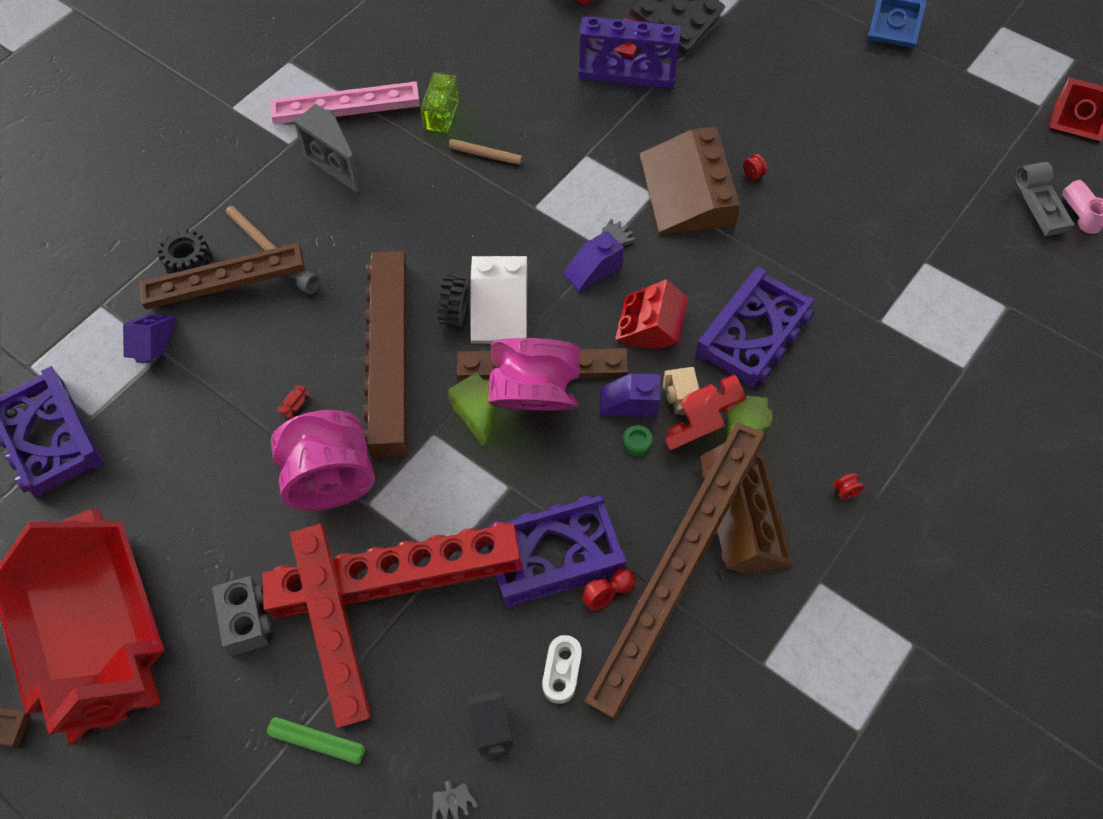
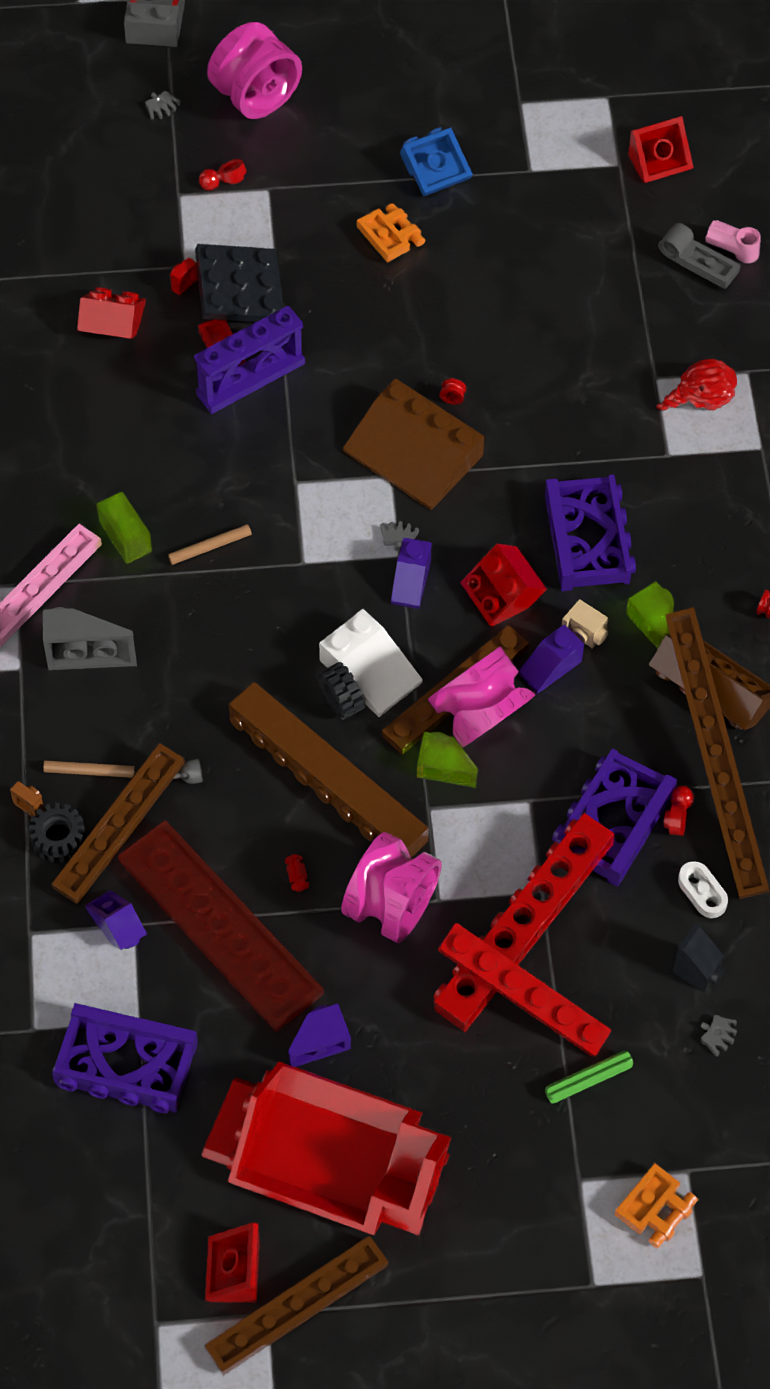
camera: 45 degrees left, 0 degrees up
dark grey brick [212,576,272,657] -> none
green tile [623,425,653,456] -> none
red plate [663,374,747,450] -> none
none -> dark orange plate [10,781,44,818]
none -> clear red plate [118,820,324,1032]
none -> dark purple slope [288,1004,351,1067]
none -> orange plate [357,203,425,262]
none -> red hair [656,359,737,411]

